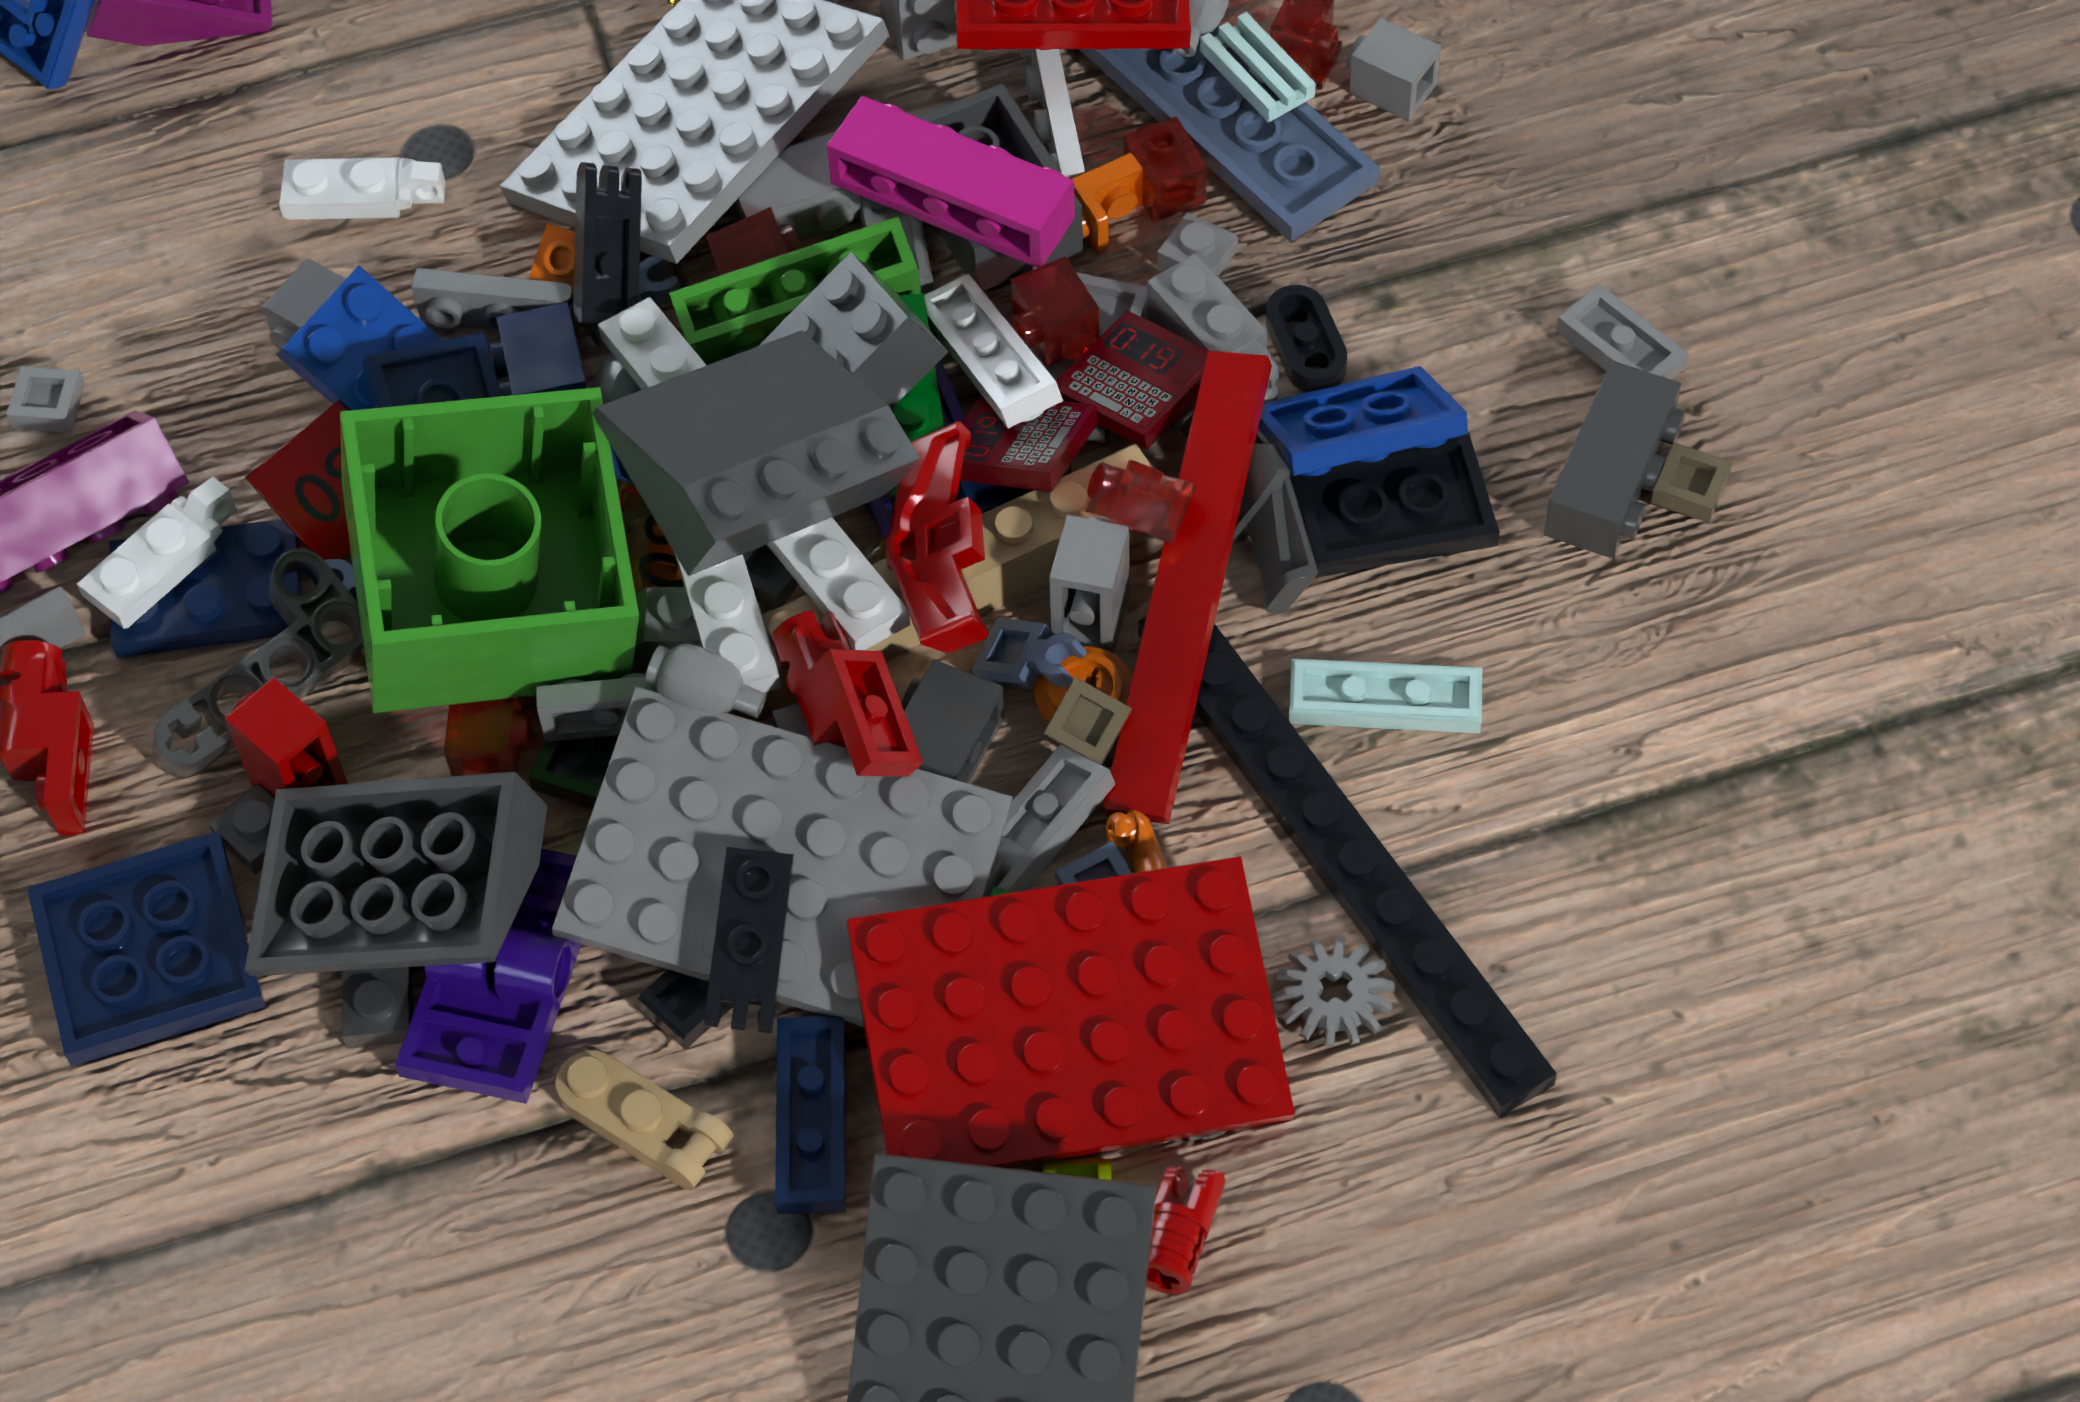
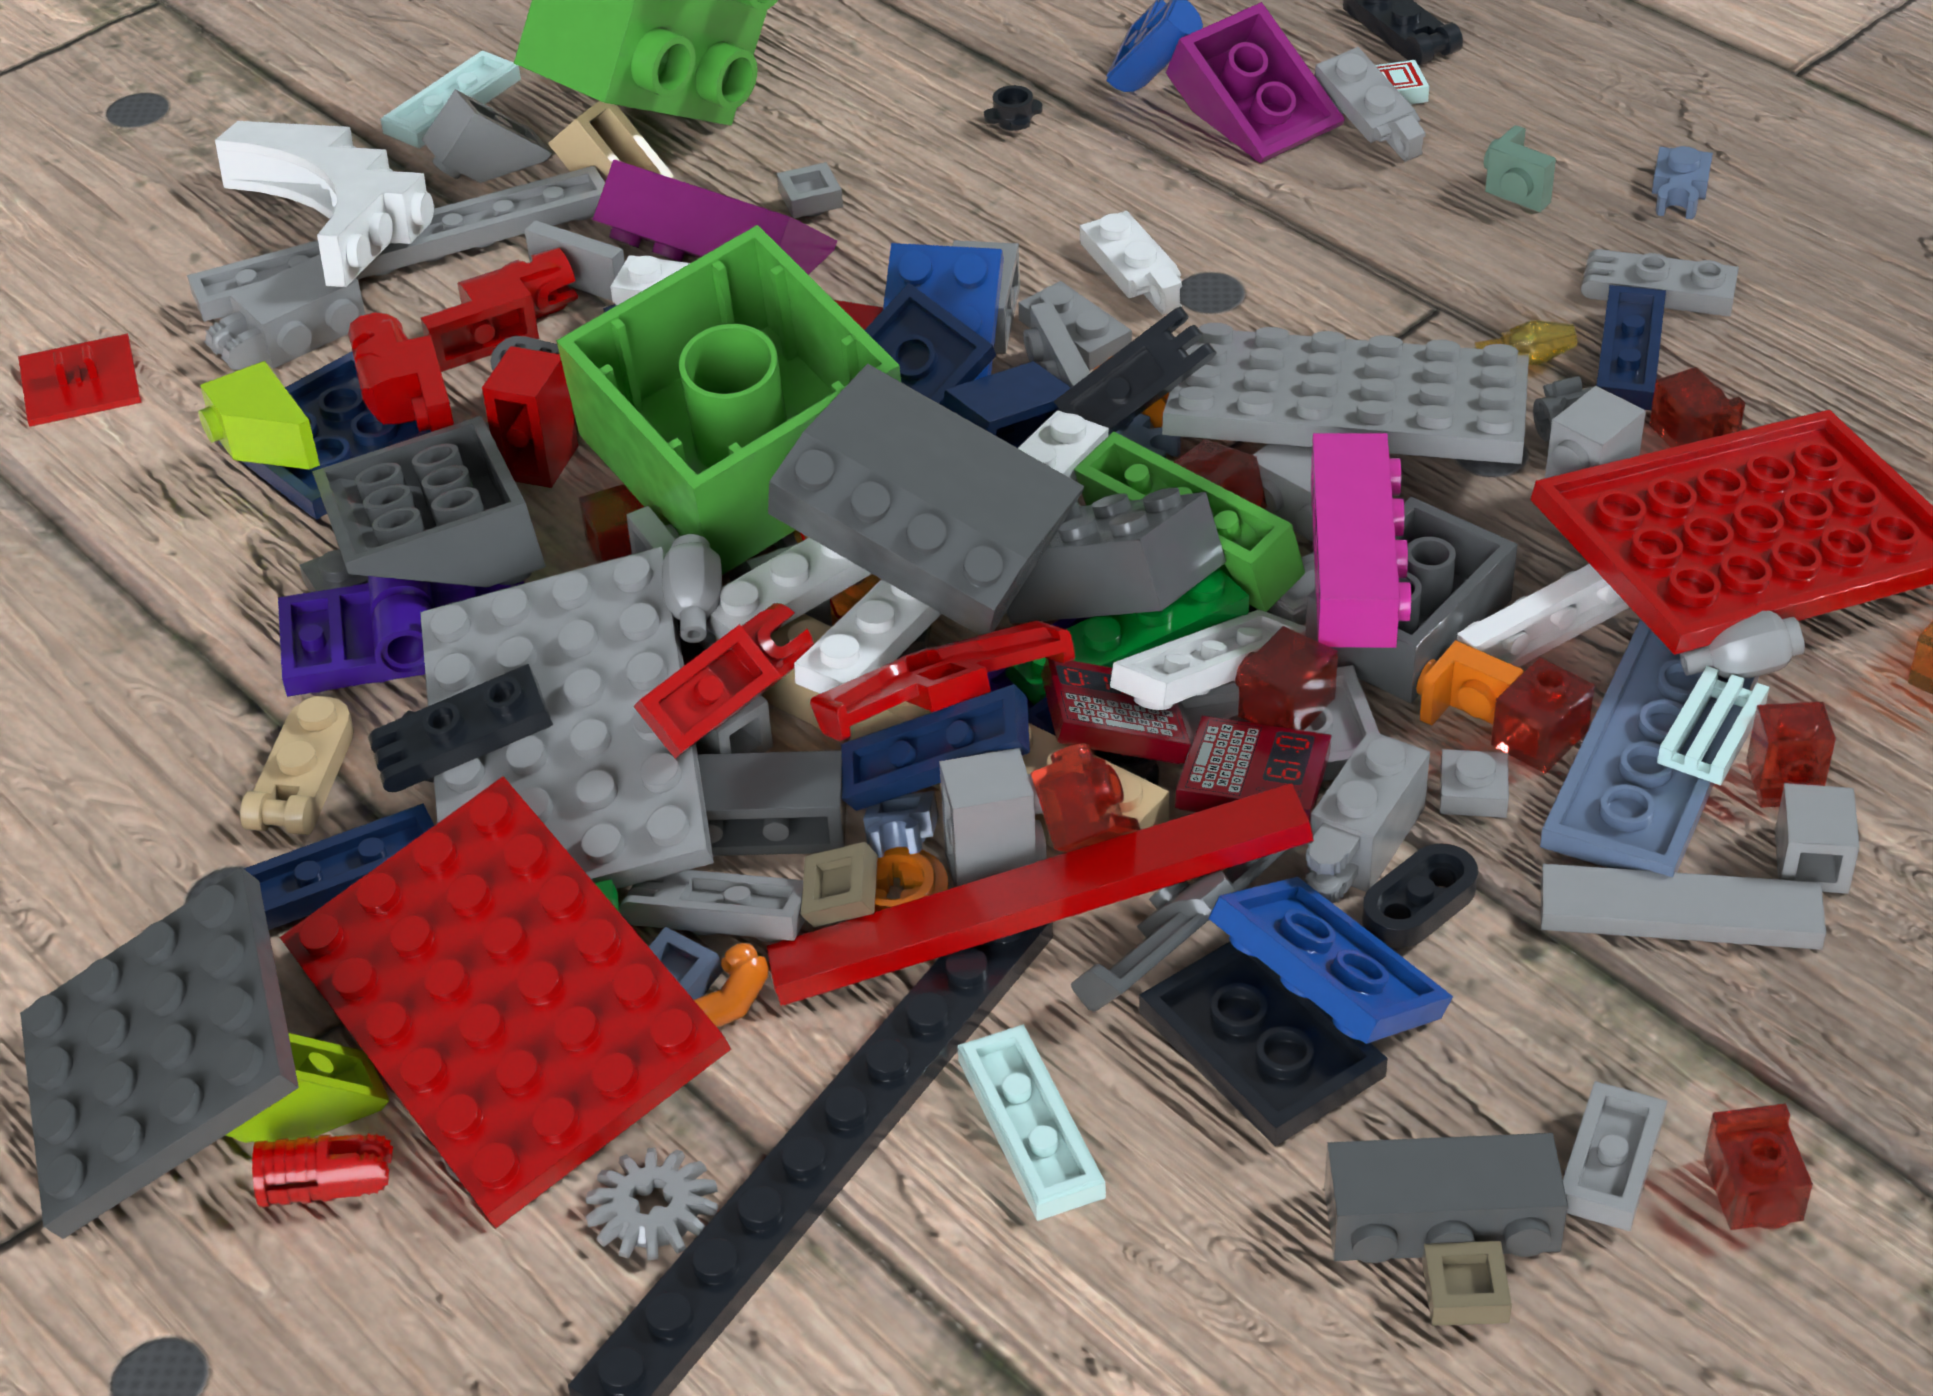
camera: 65 degrees right, 15 degrees down
none -> lime slope [198,361,320,470]
none -> red plate [348,312,454,432]
none -> dark blue plate [841,684,1030,811]
none -> black plate [984,85,1043,131]
none -> light grey plate [1018,281,1132,371]
none -> light grey tile [1541,864,1826,950]
none -> clear red brick [1703,1103,1813,1230]

